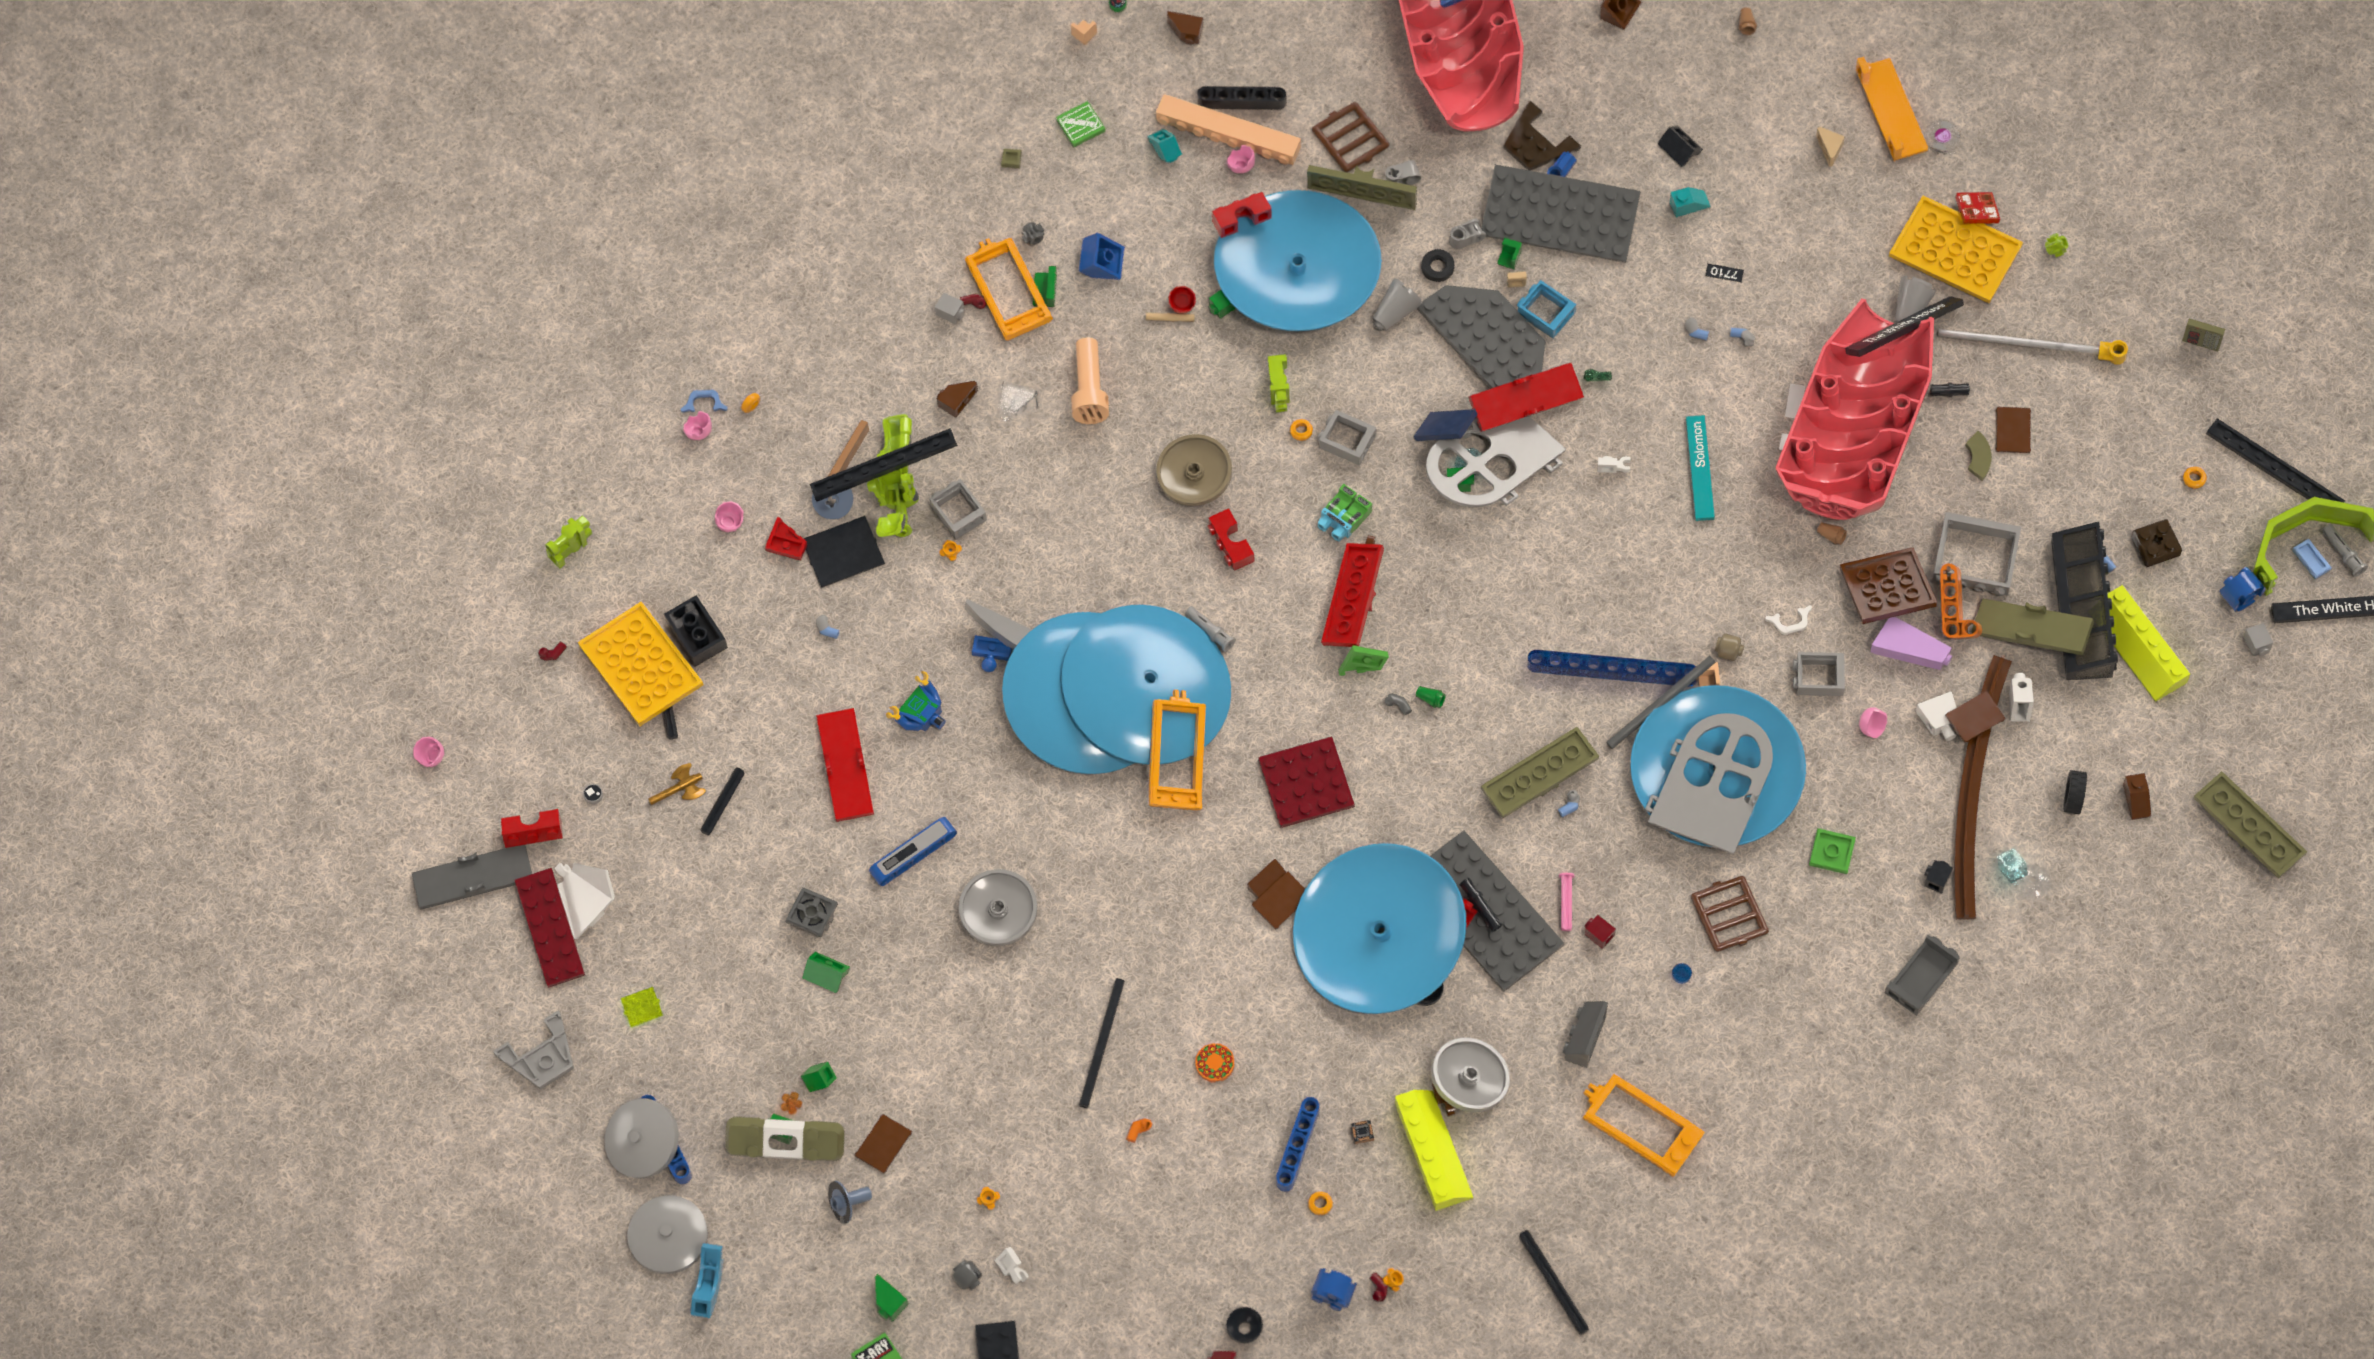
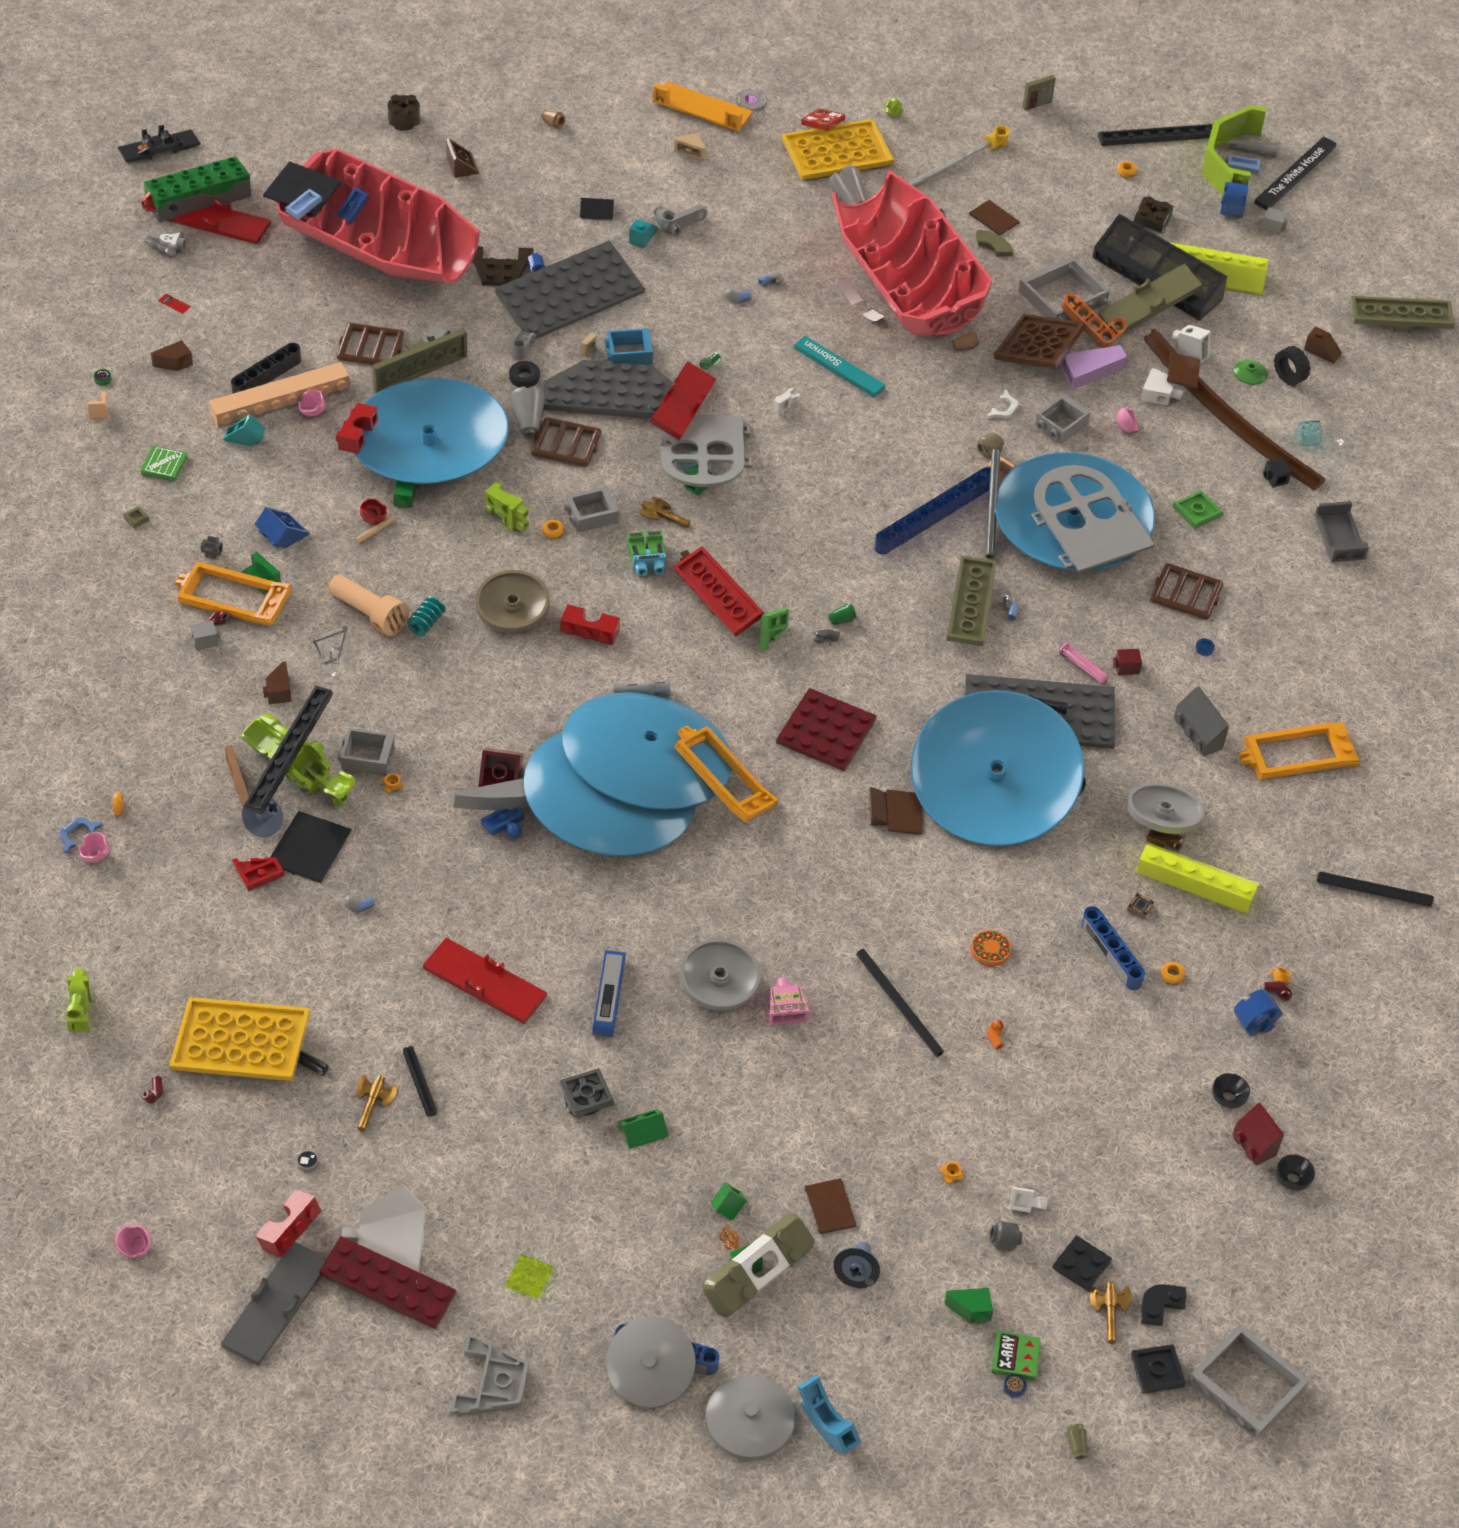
camera: 55 degrees left, 15 degrees down
black brick [664,595,728,667] -> none
bright pink hair [715,501,744,532] -> none
torso [886,671,946,731] -> none
dark blue tile [1414,409,1477,441] -> none
green panel [1497,238,1522,270] -> none
black sticker [1705,263,1744,283] -> none
black tile [1845,296,1964,357] -> none
none -> teal piece [407,597,446,637]
none -> dark red slope [478,748,524,787]
none -> reddish brown bar [531,417,601,467]
none -> pearl gold piece [638,497,691,528]
none -> light grey piece [653,205,708,236]
none -> bright pink torso [769,978,809,1025]
none -> bright green dish [1233,360,1267,385]

